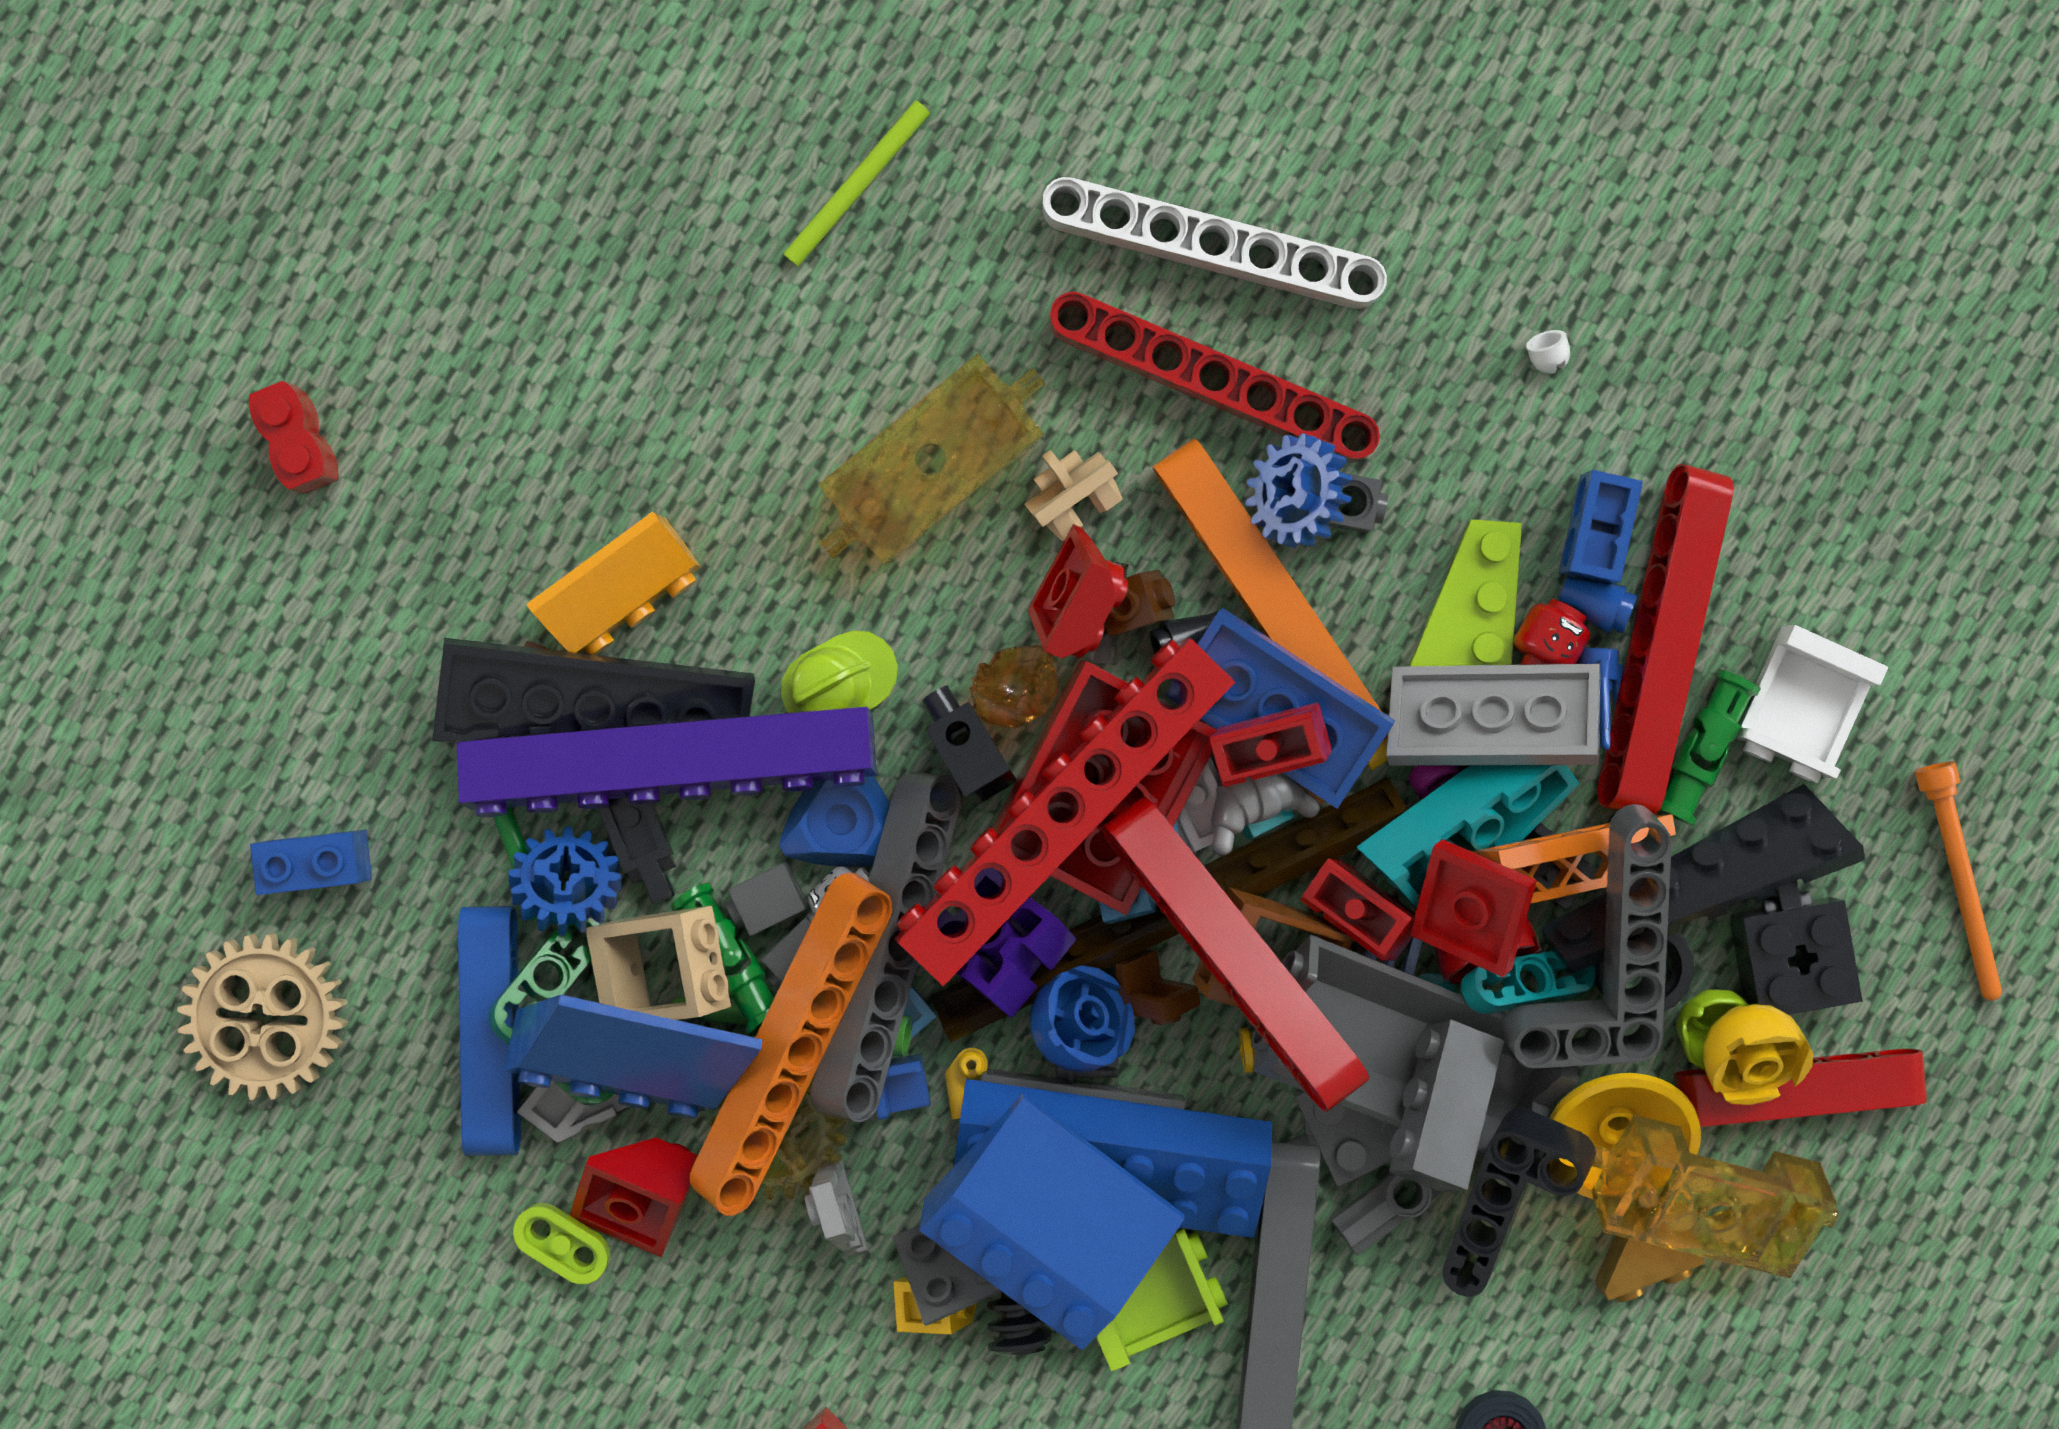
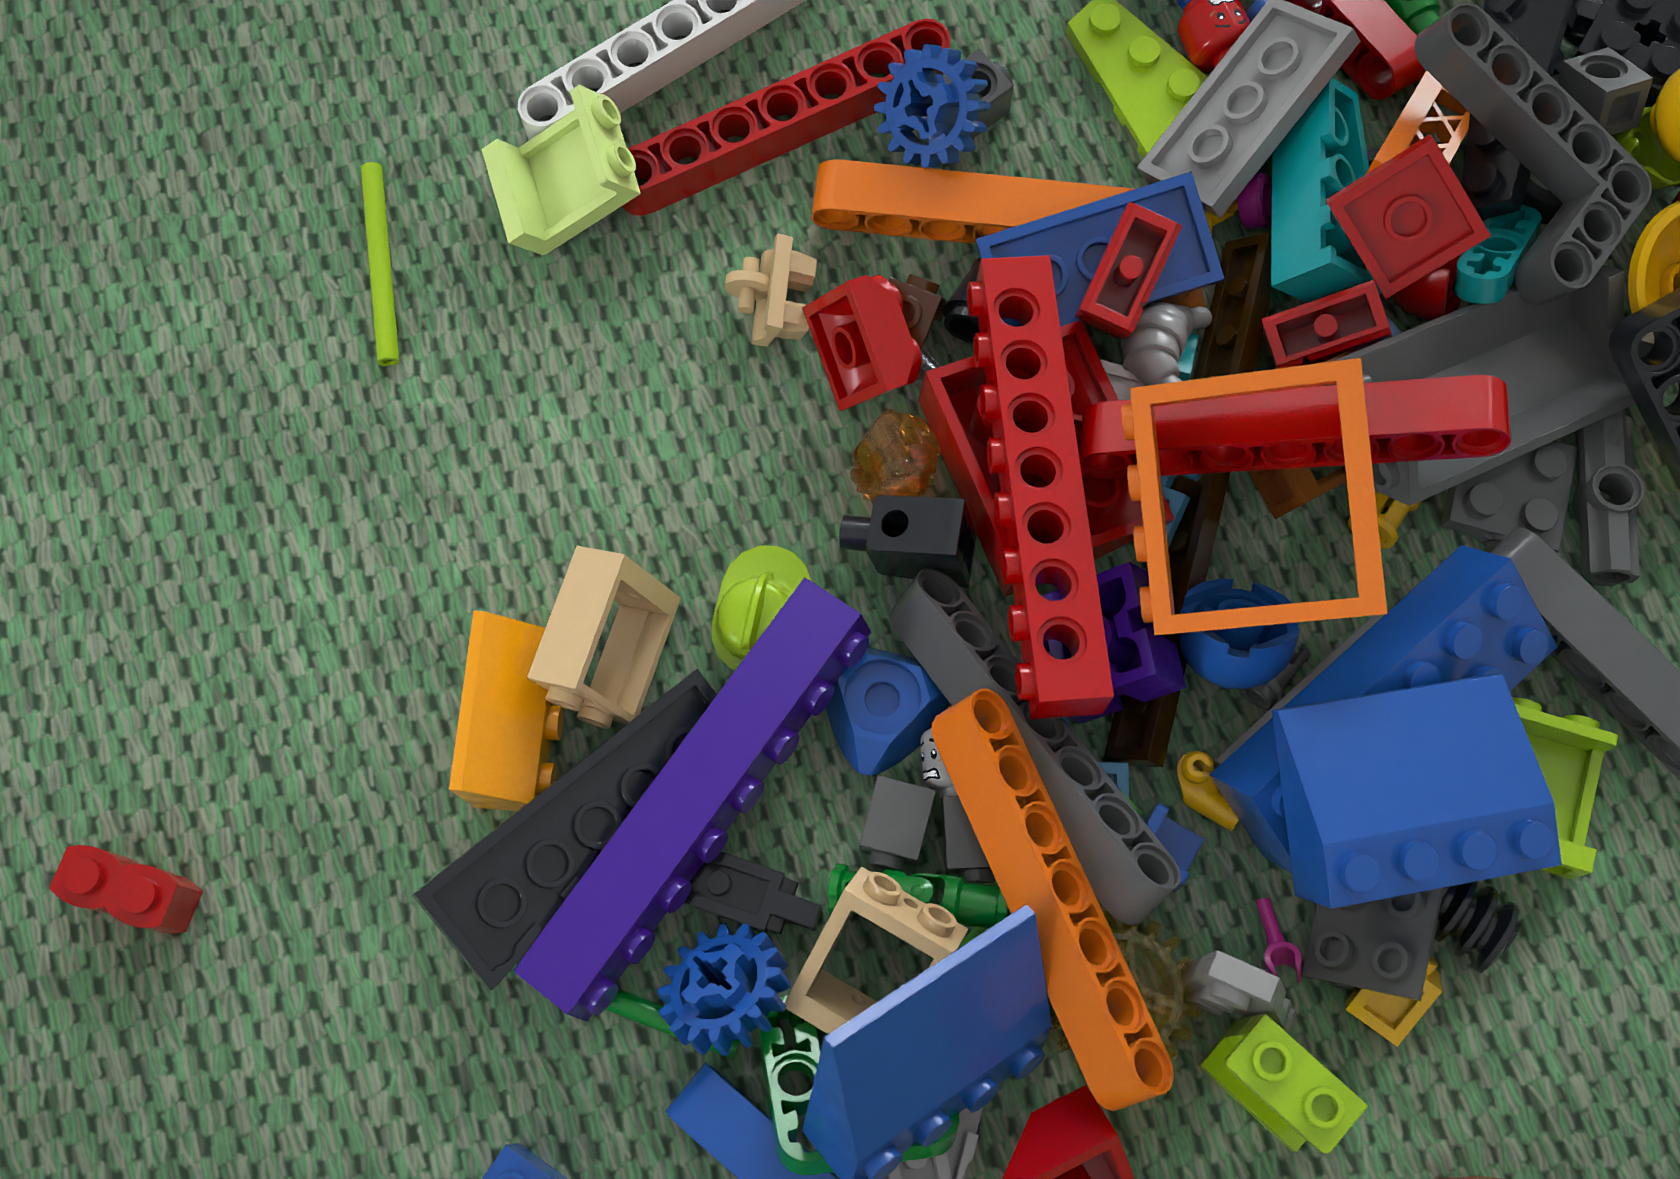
camera: 45 degrees left, 15 degrees down
clear yellow brick [818,353,1045,568] -> none
reddish brown bracket [1115,950,1201,1025] -> none
brick [1389,1020,1504,1192] -> none
none -> yellowish green panel [481,84,641,255]
none -> tan window [527,546,681,729]
none -> orange window [1121,358,1387,635]
none -> lime panel [1197,1014,1368,1154]
none -> dark pink hand [1256,898,1302,983]
none -> dark grey brick [1558,47,1653,135]

